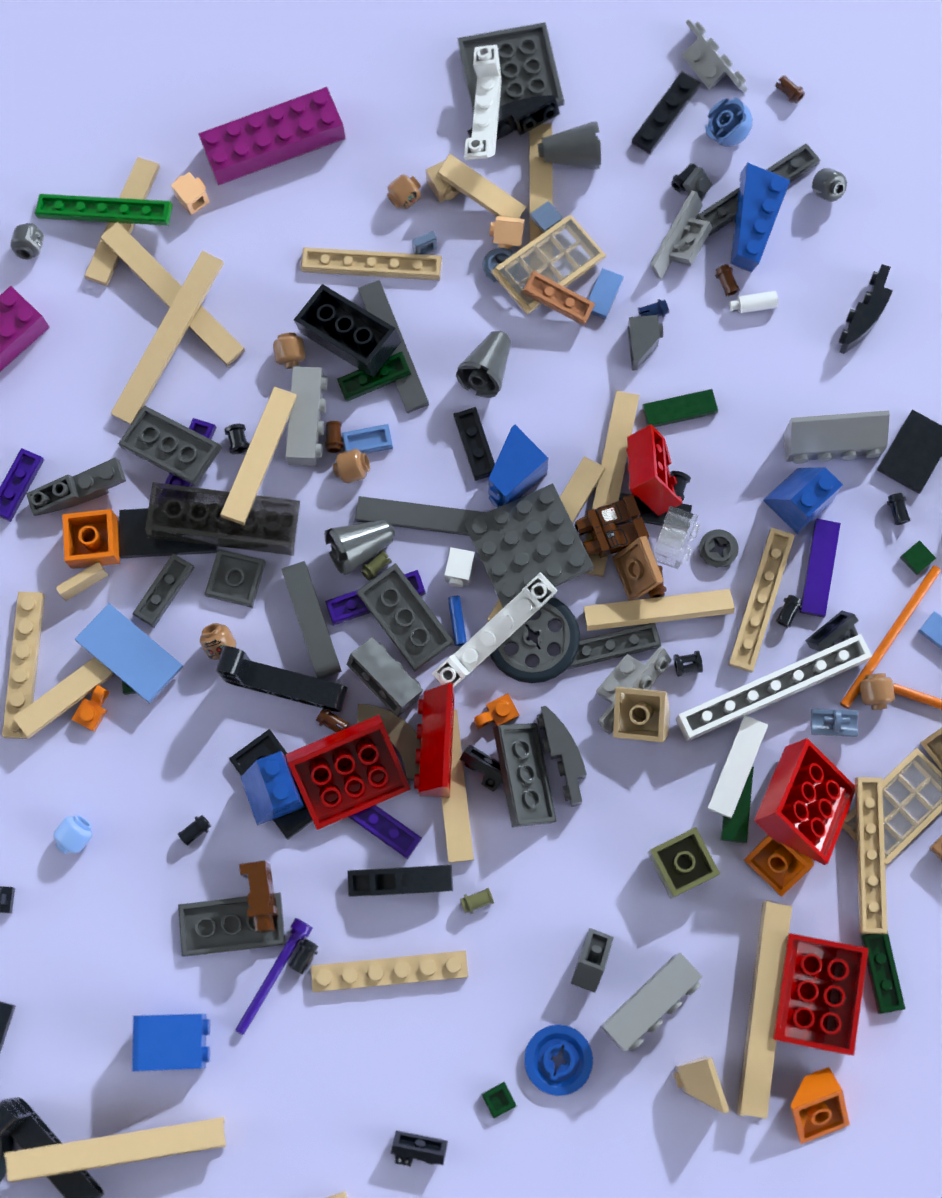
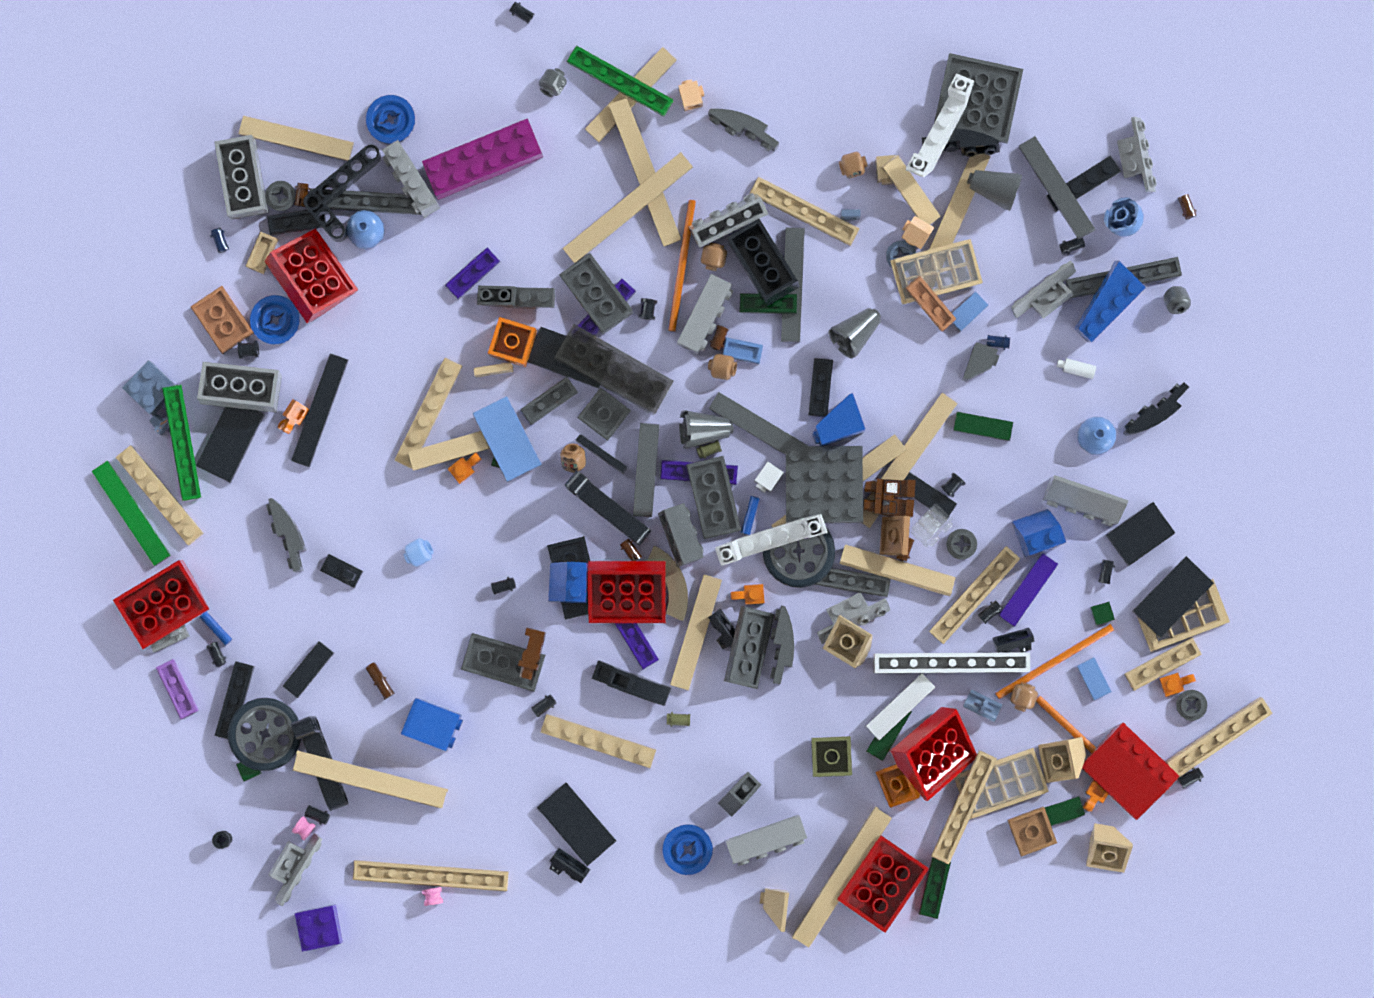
camera: 25 degrees right, 10 degrees up
magenta brick [198,87,346,185] -> none
tan tile [221,386,297,525] -> none
dark purple piece [235,917,313,1035] -> none
red slope [414,683,455,798] -> none
dark green tile [481,1081,517,1119] -> none
sand blue tile [530,201,563,233] -> none
red wedge [626,424,683,516] -> none
black bush [673,650,703,677] -> none
dark grey plate [683,168,713,200] -> none
reddish brown pin [715,264,740,296] -> none
orange slope [791,1067,850,1144] -> none
none -> reddish brown axle [366,662,395,700]
none -> black tile [537,782,617,866]
none -> black tile [576,434,627,474]
none -> orange piece [668,200,696,332]
none -> light grey brick [689,193,768,247]
none -> dark grey slope [708,109,779,152]
none -> dark grey tile [1019,136,1095,240]
none -> medium blue cylinder [1077,416,1116,455]

